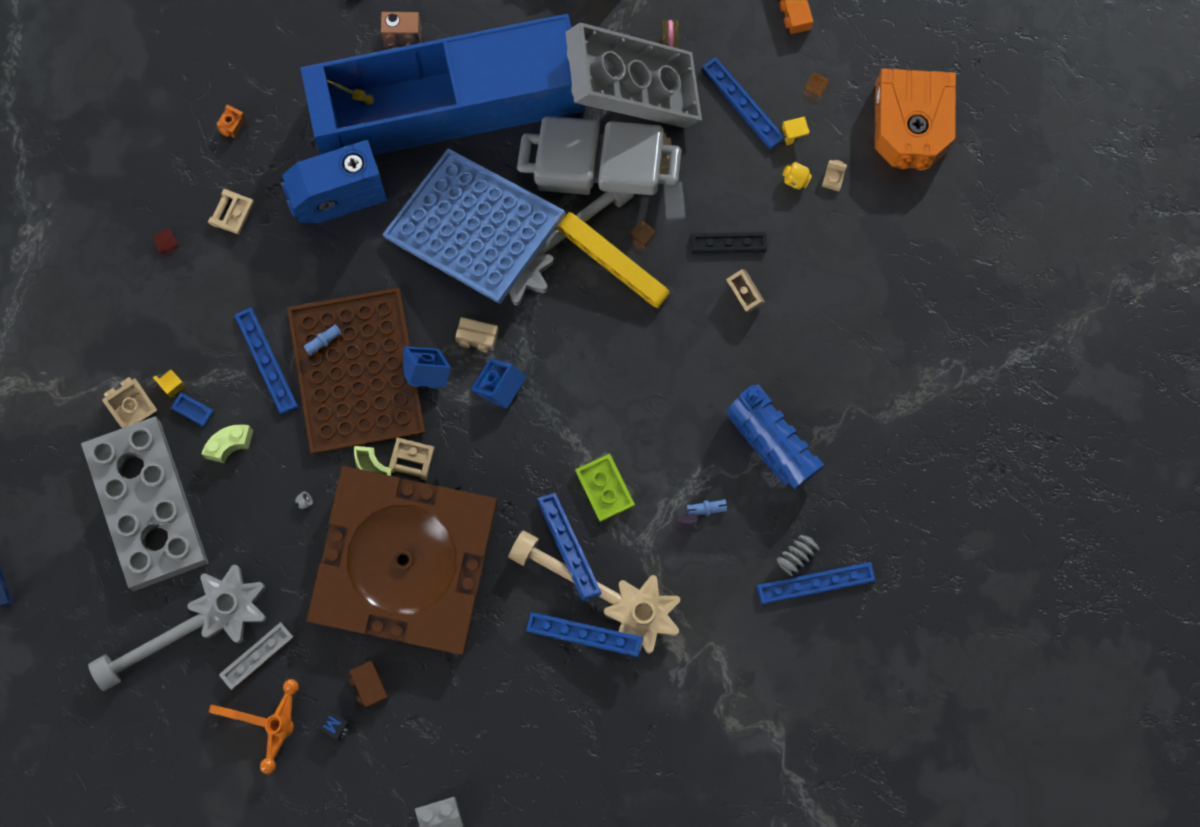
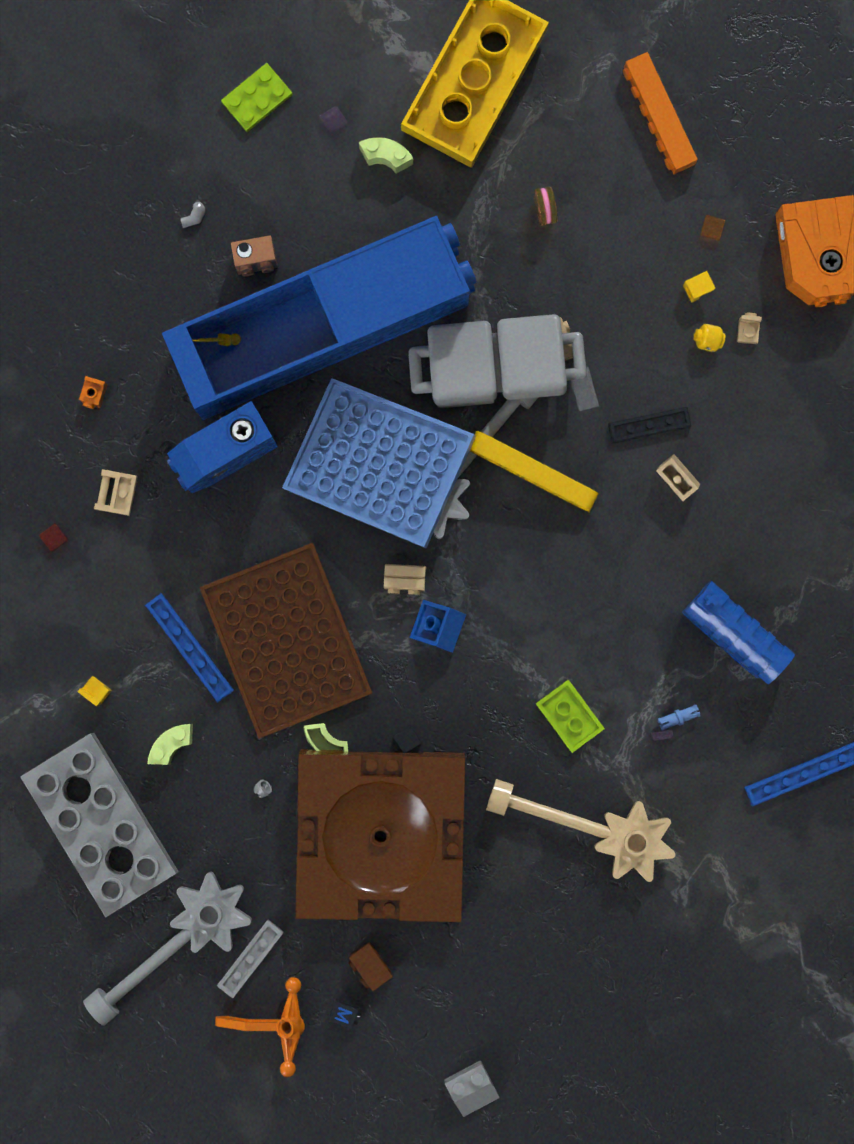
camera: 10 degrees left, 10 degrees up
tan plate [102,377,157,428] -> none
blue tile [171,392,215,428] -> none
medium blue pin [303,324,342,356] -> none
tan plate [389,438,435,481] -> none
blue slope [403,346,451,388] -> none
blue tile [526,612,644,658] -> none
blue tile [537,493,602,601] -> none
light grey plate [566,23,702,128] -> none
clear orange tile [630,220,656,247] -> none
blue tile [701,57,785,150] -> none
light grey piece [777,535,820,576] -> none

